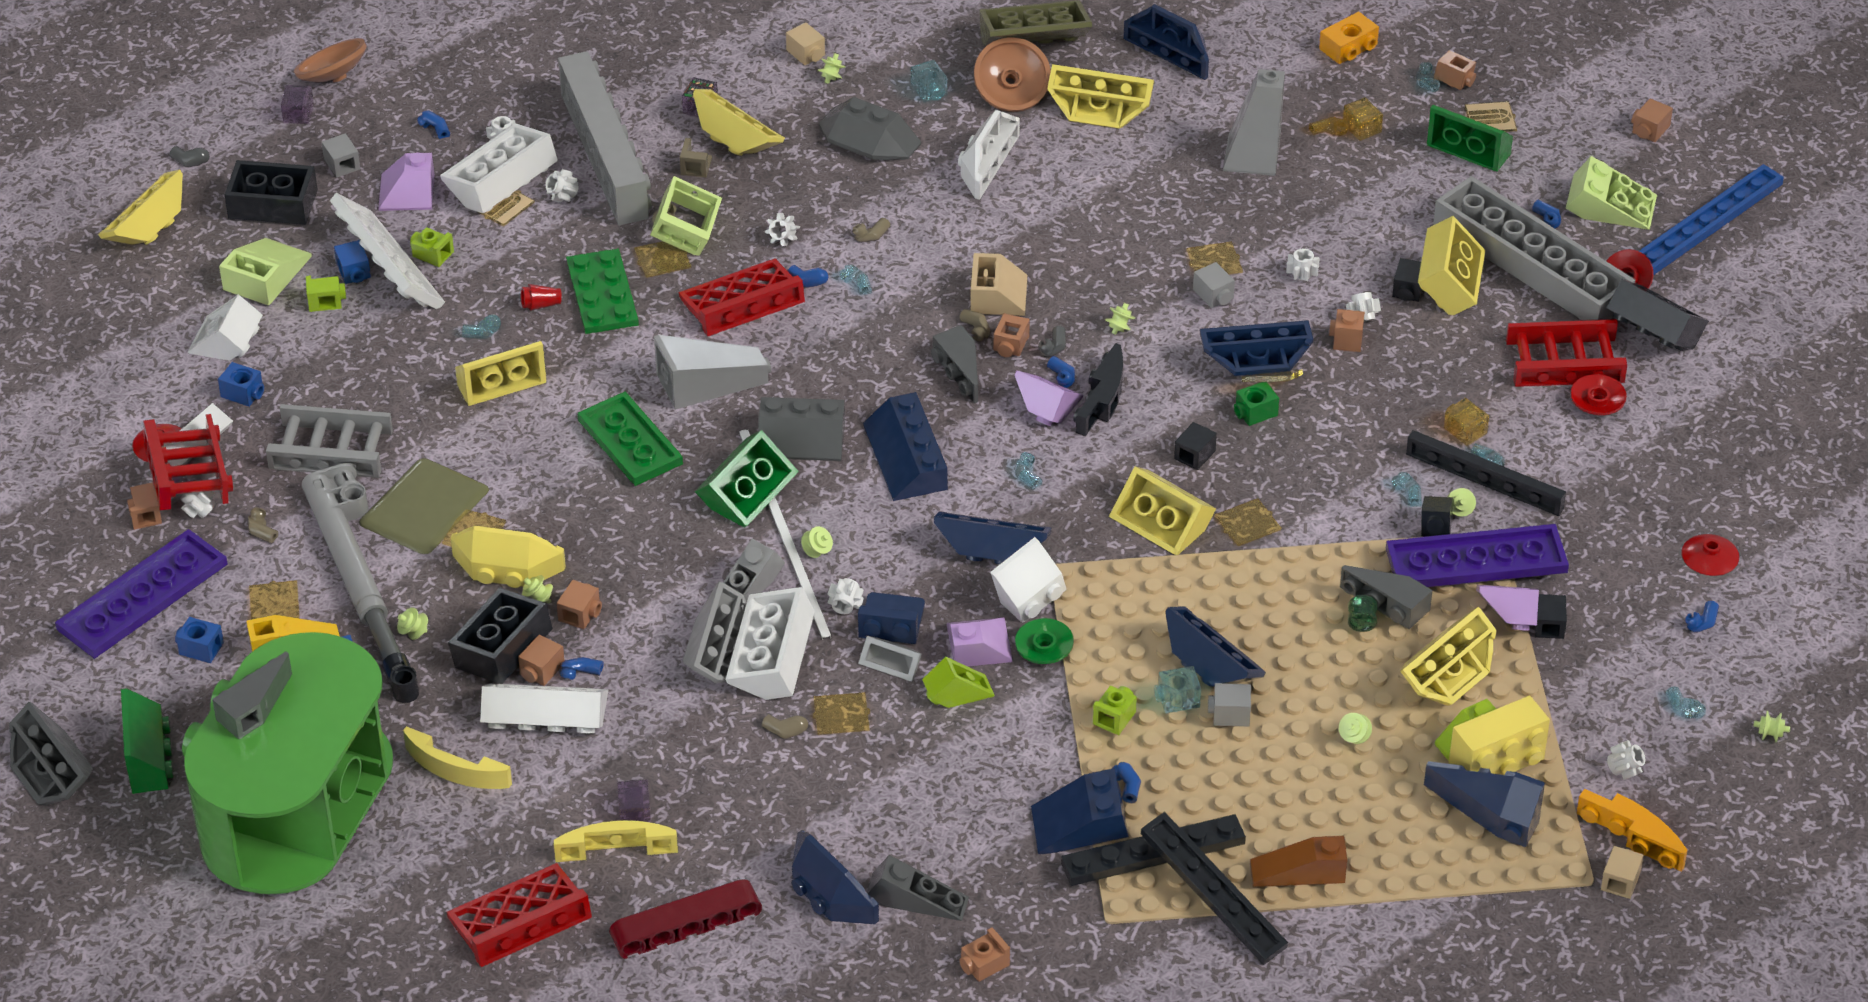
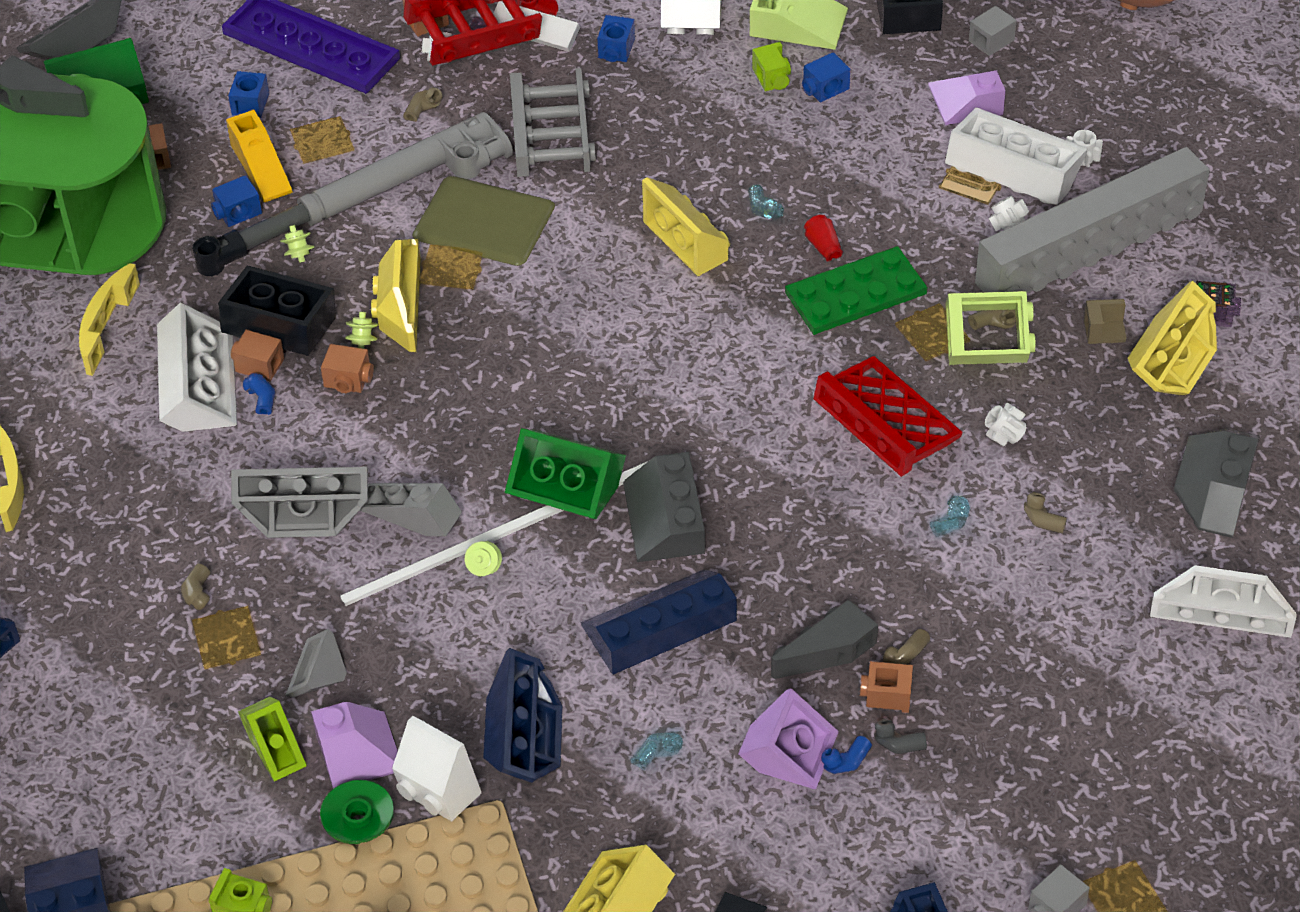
camera: 80 degrees right, 5 degrees up
white plate [330,193,445,309] -> none
lime brick [410,227,454,267] -> none
blue arm [417,110,450,139] -> none
green plate [577,391,683,486] -> none
clear purple brick [617,779,651,823] -> none
light grey slope [654,335,771,410] -> none
white slope [725,587,815,700] -> none
blue arm [788,265,829,288] -> none
white gear [827,578,864,614] -> none
dark blue bracket [858,592,925,644] -> none
tan slope [971,253,1027,316] -> none
black slope [1073,343,1123,436] -> none
yellowish green wheel [1105,303,1135,335] -> none

